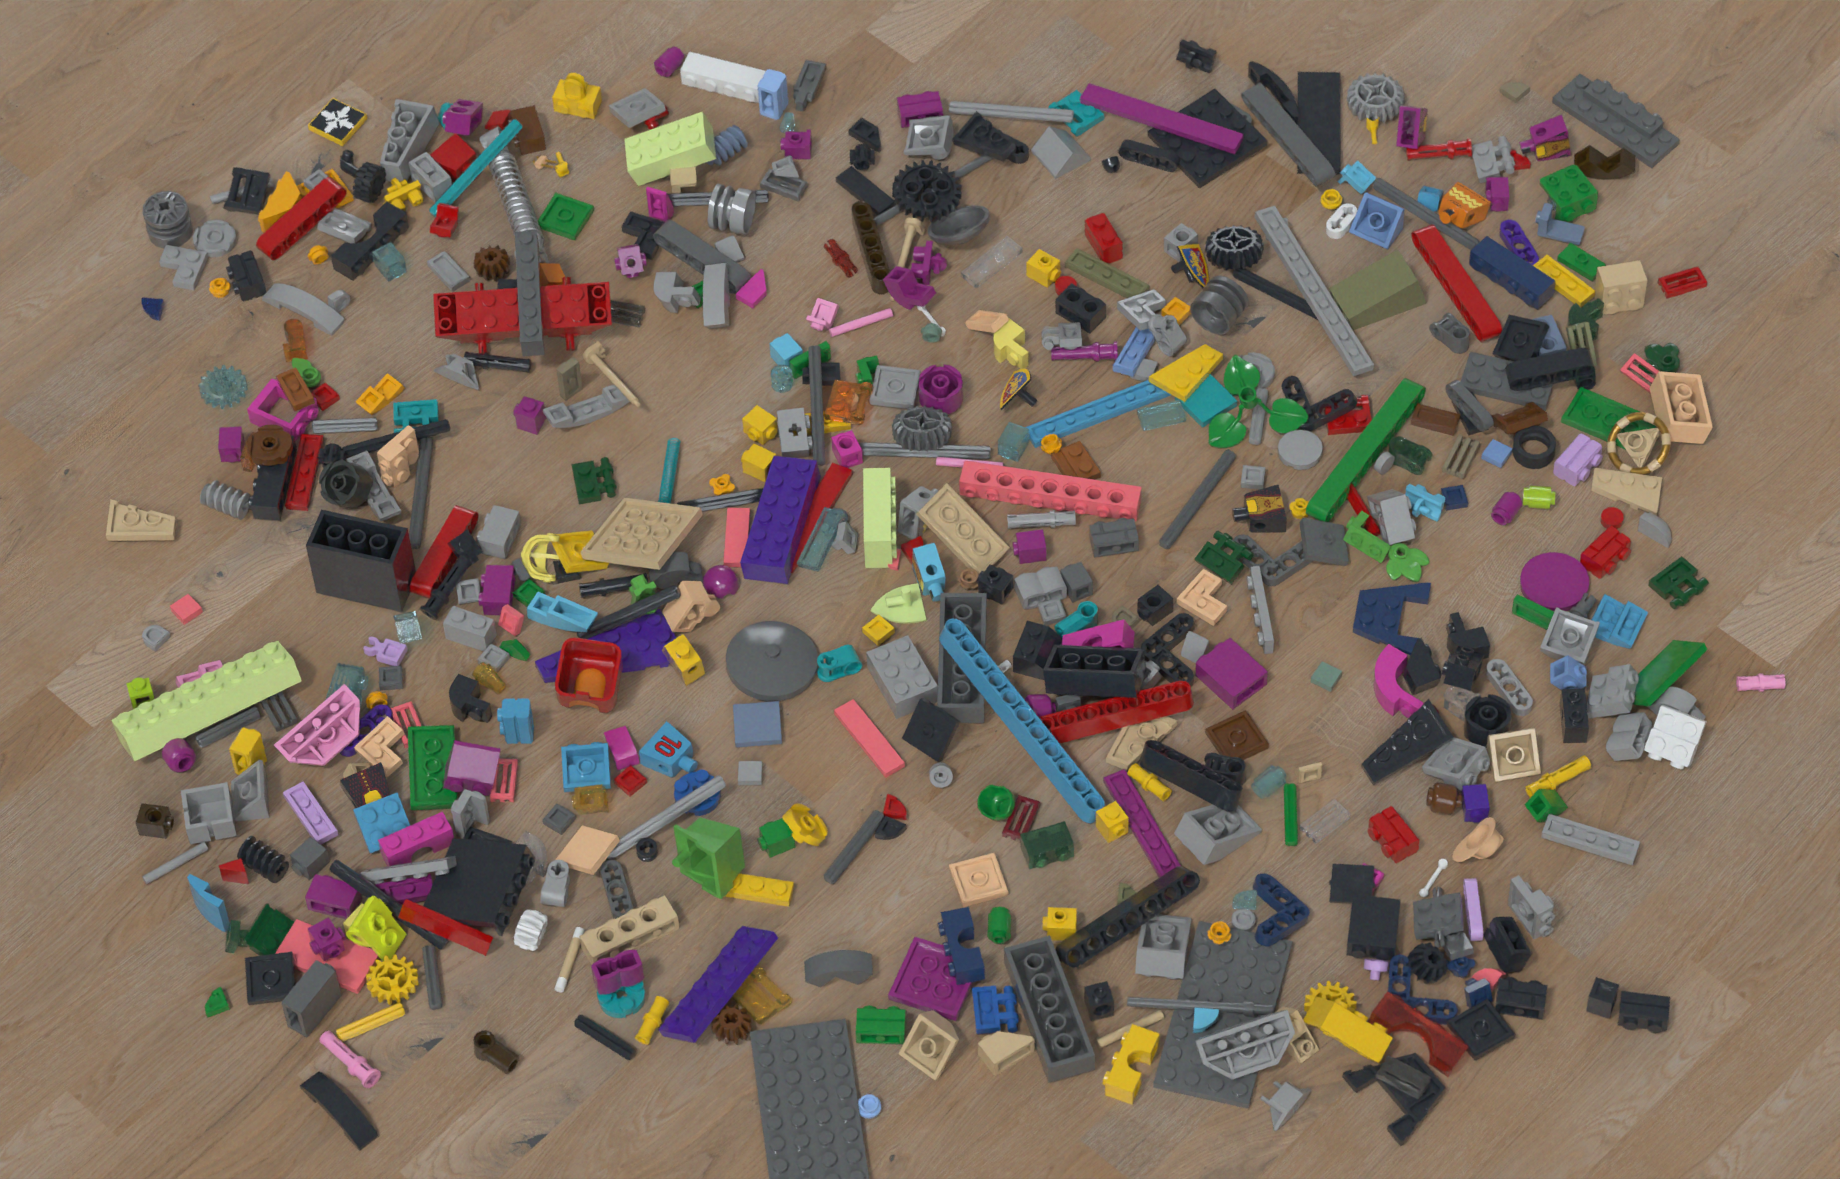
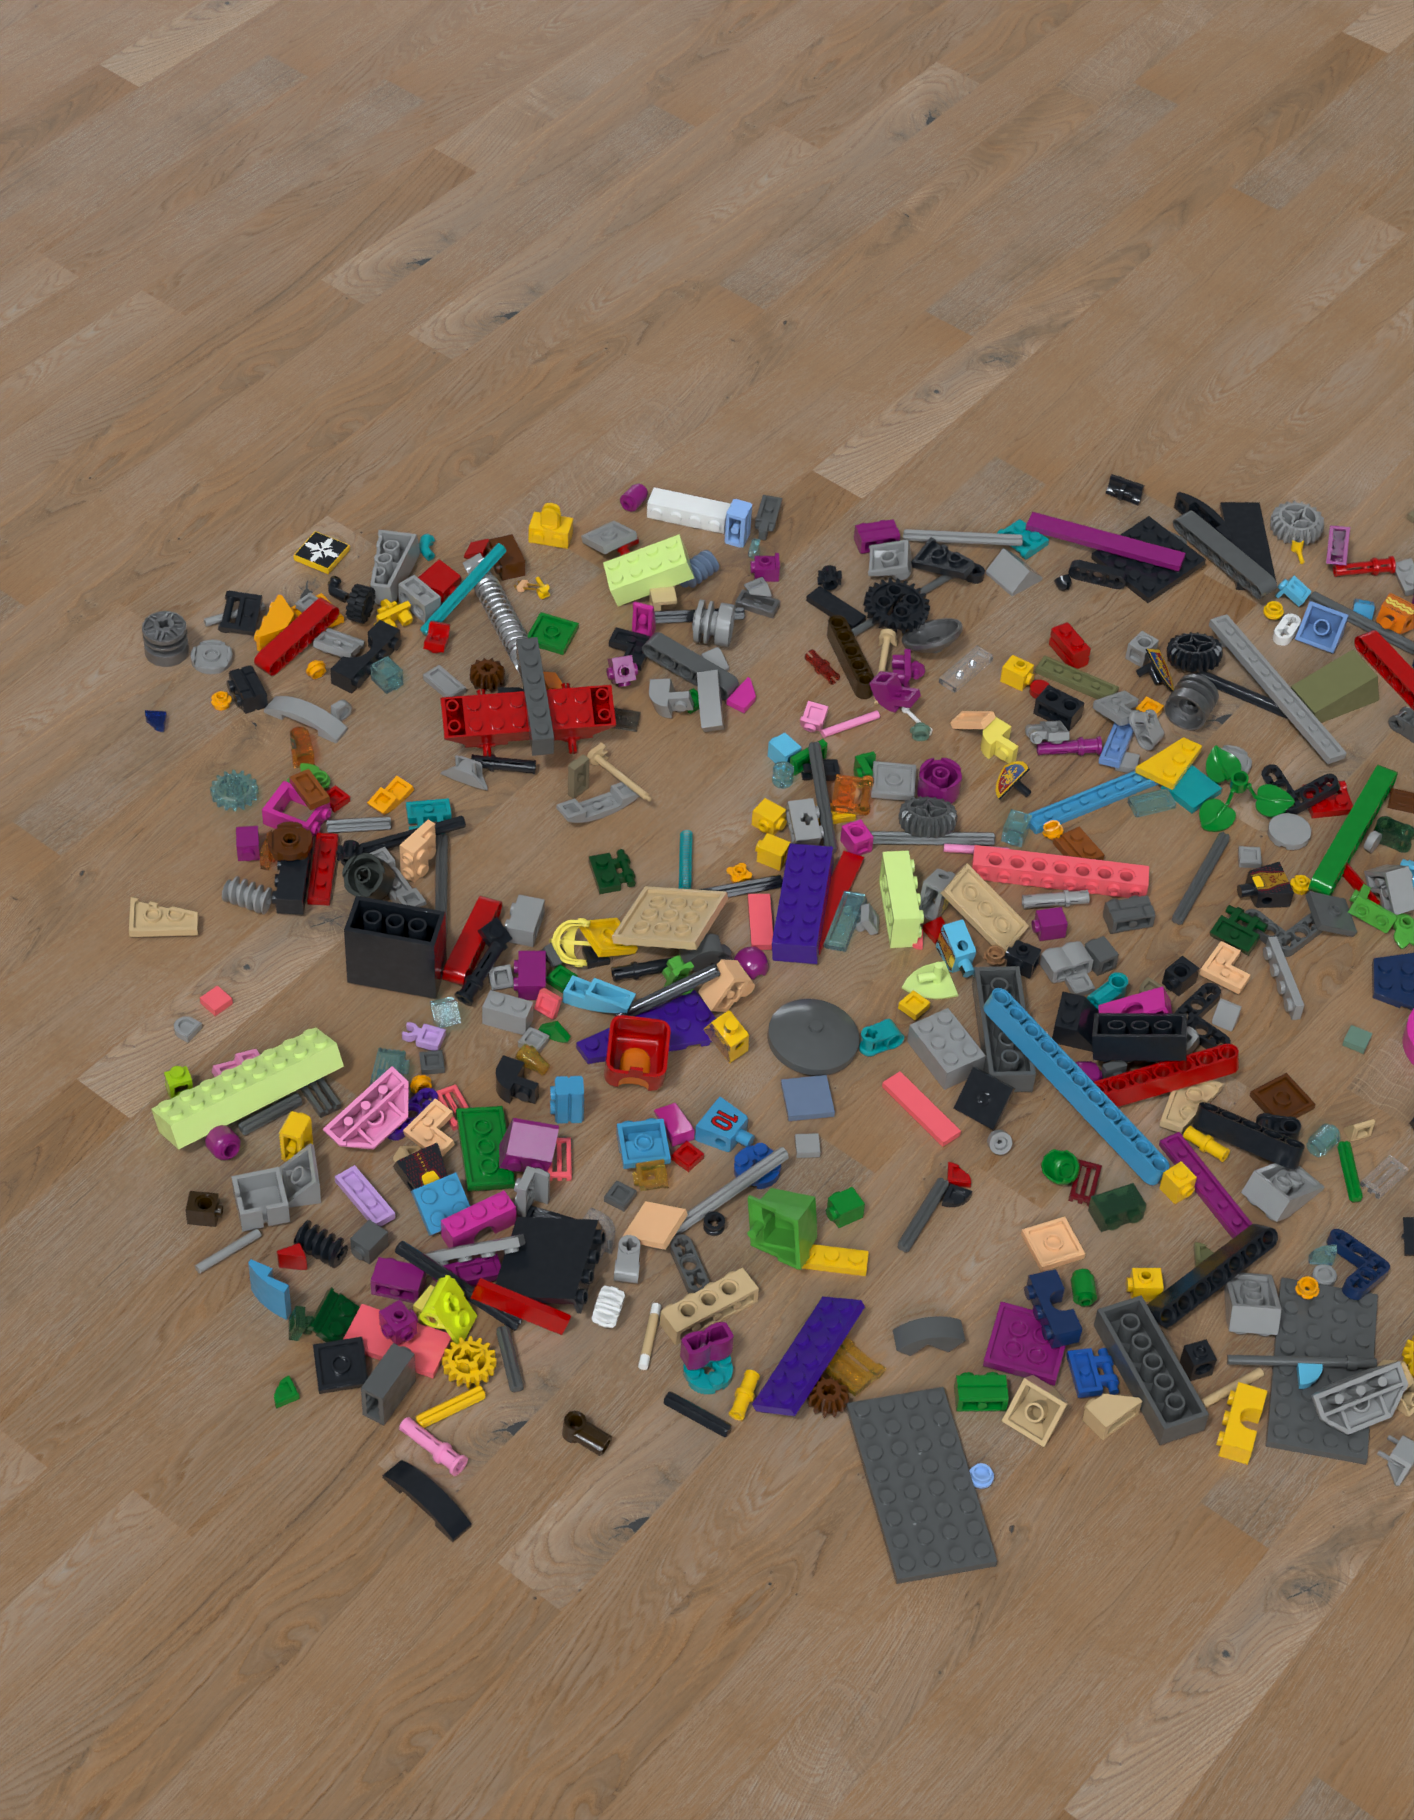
camera: 10 degrees left, 5 degrees down
light grey plate [159,245,208,290] -> none
magenta brick [443,99,483,136] -> none
magenta brick [513,396,546,435] -> none
yellow plate [783,803,828,847] -> none
black tile [848,117,881,153] -> none
magenta brick [1195,638,1268,710] -> none
light grey axle [1249,388,1268,445] -> none

